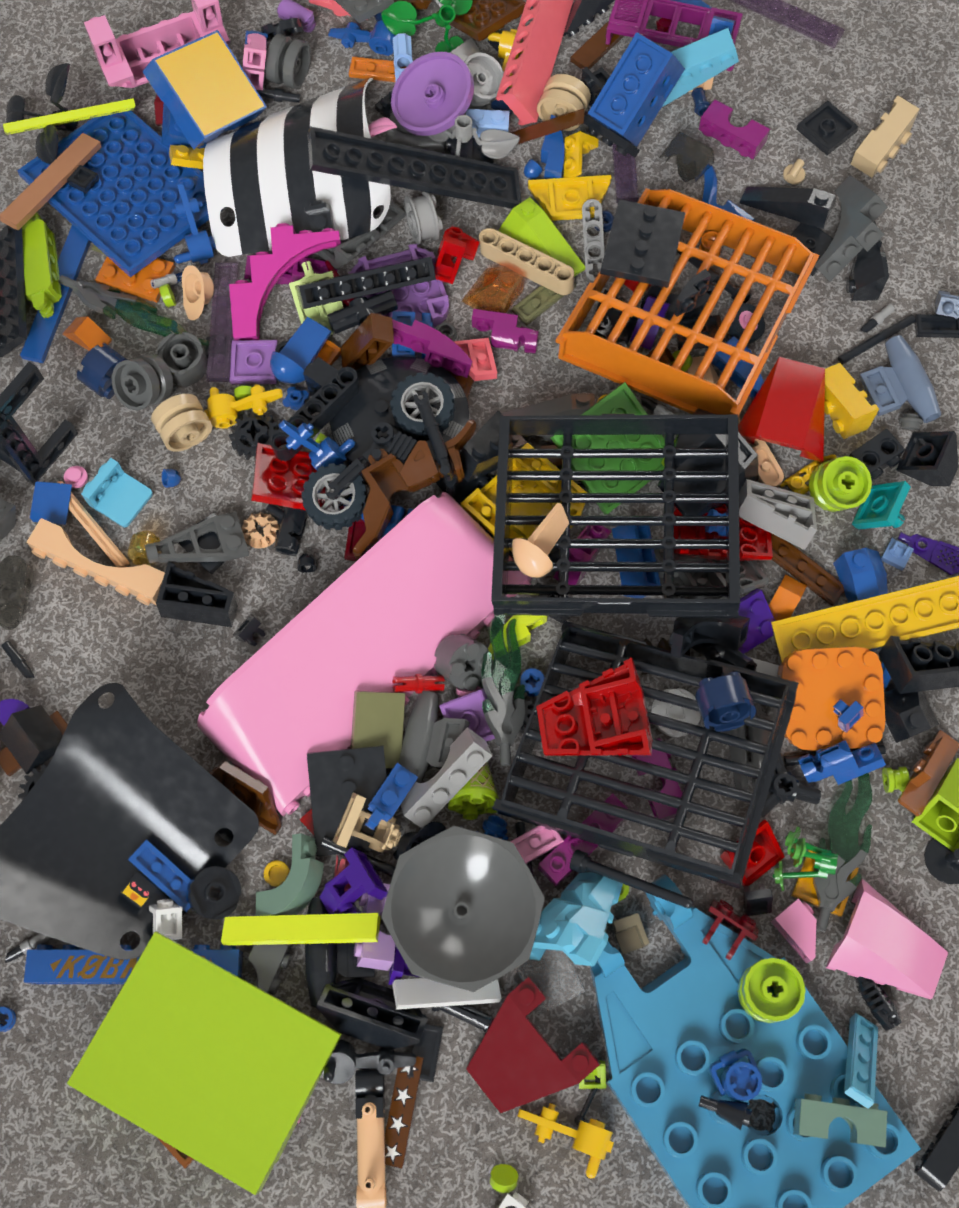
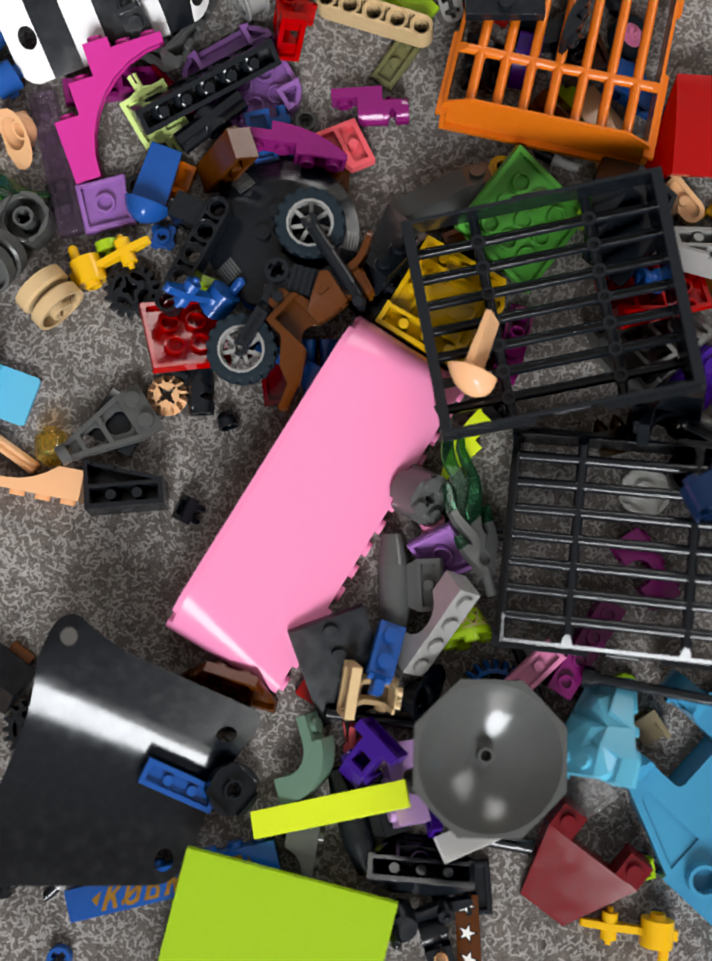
camera: 15 degrees left, 15 degrees up
black tile [120,872,158,910] -> none
white bracket [149,899,182,940] -> none
blue hinge [161,469,181,488] -> none
yellow tile [264,860,290,887] -> none
olive tile [351,691,405,768] -> none
red pin [392,674,445,694] -> none
clear orange slope [462,266,524,313] -> none
blue plate [482,815,507,838] -> none
blue wheel [520,669,545,697] -> none
red wedge [536,658,653,756] -> none
black hinge [574,1075,600,1126] -> none
blue brick [612,526,661,598] -> none

